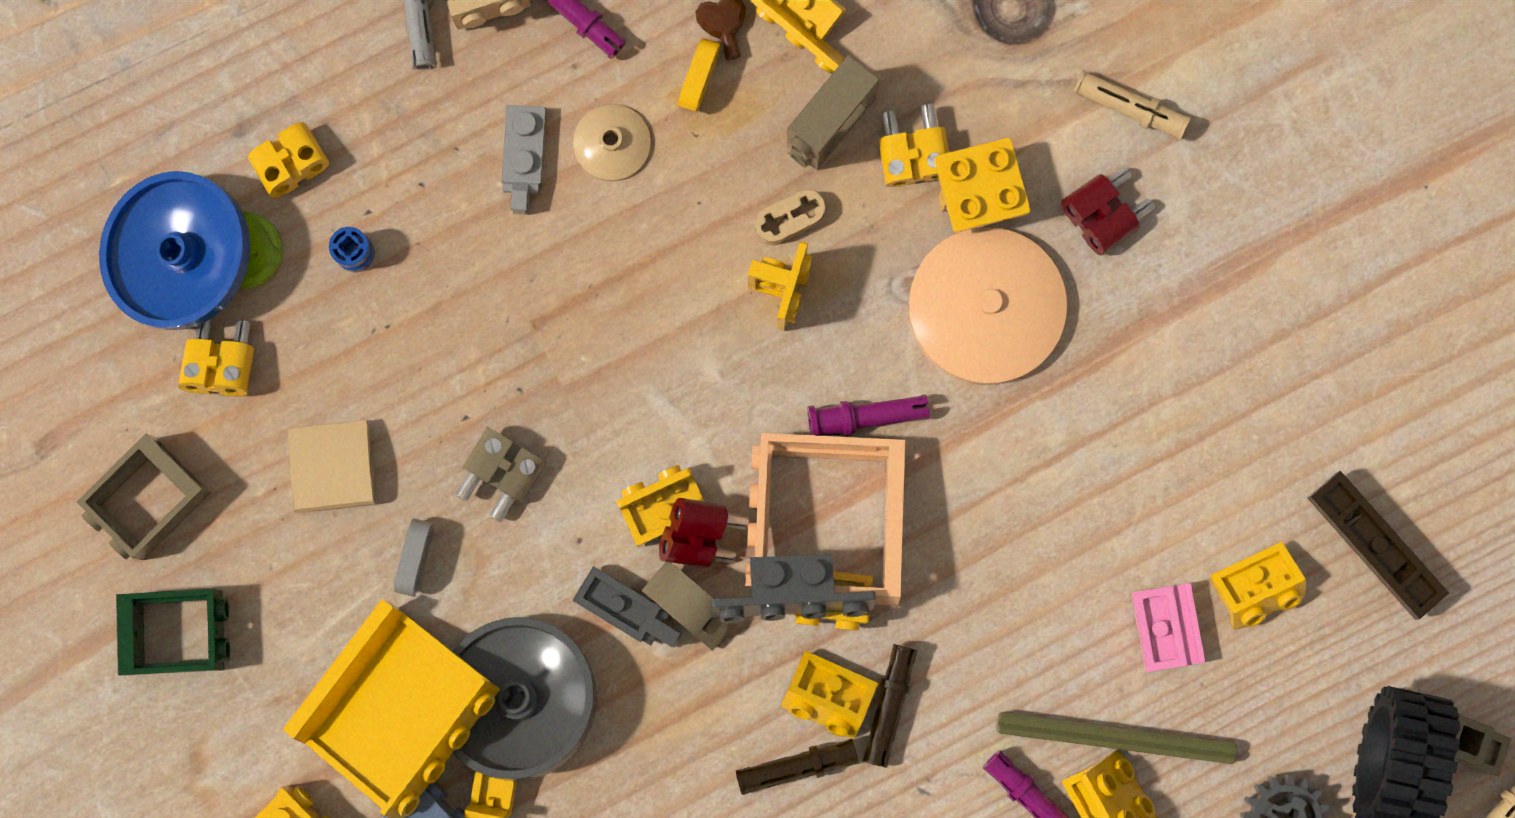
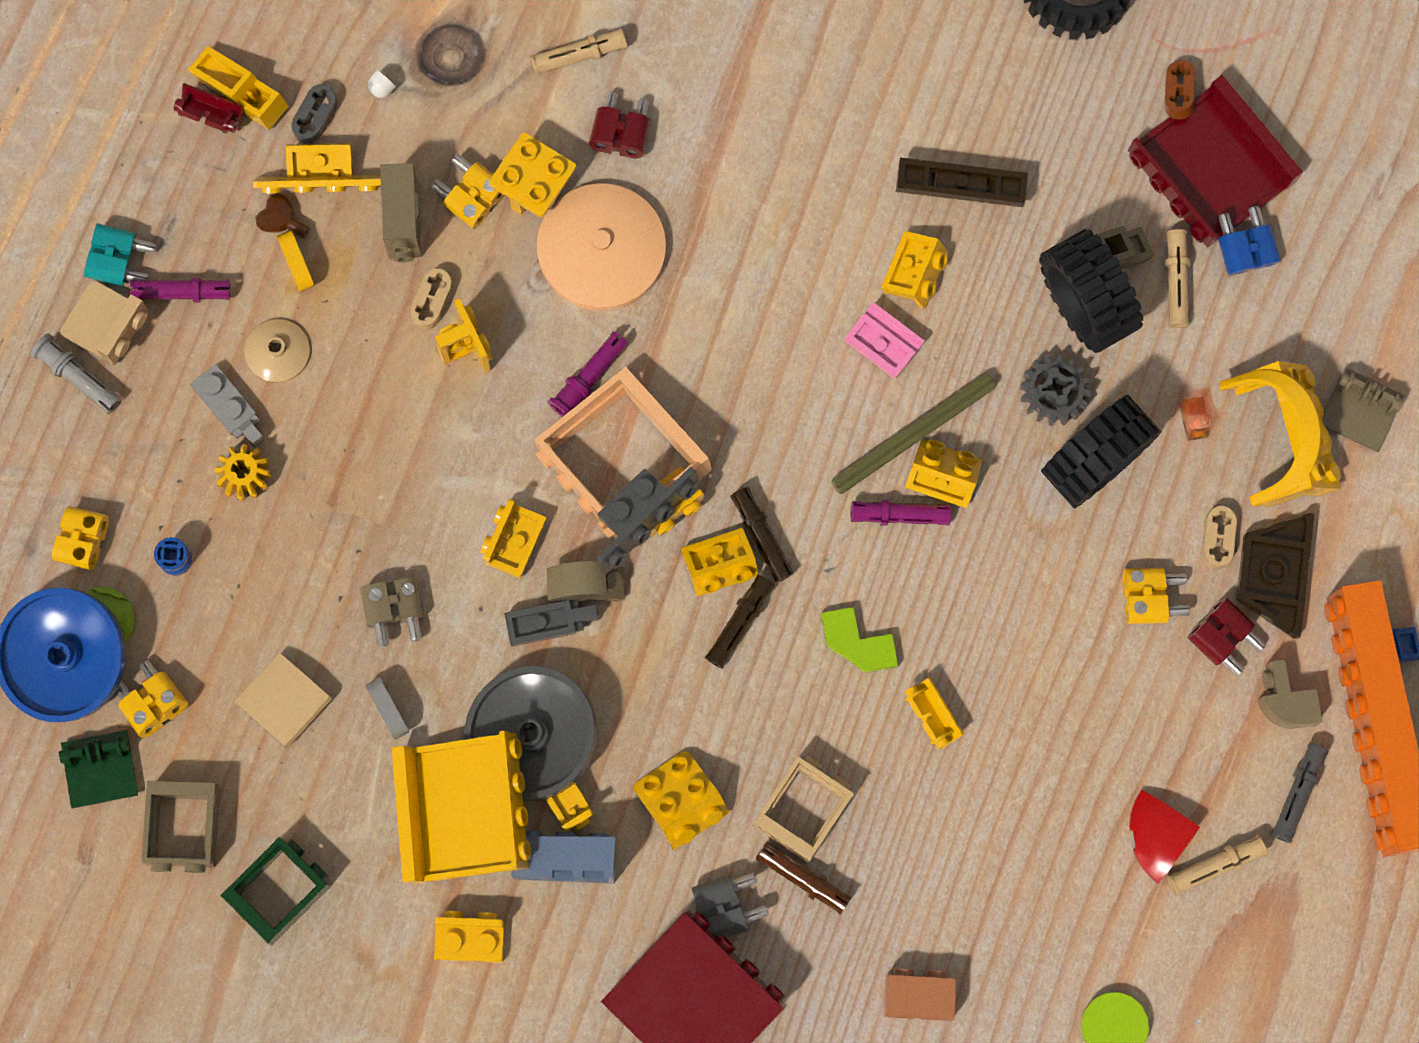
camera: 50 degrees left, 5 degrees down
dark red piece [659,498,749,568] -> none
none -> dark green hinge [59,730,138,809]
none -> yellow gear [214,444,272,501]

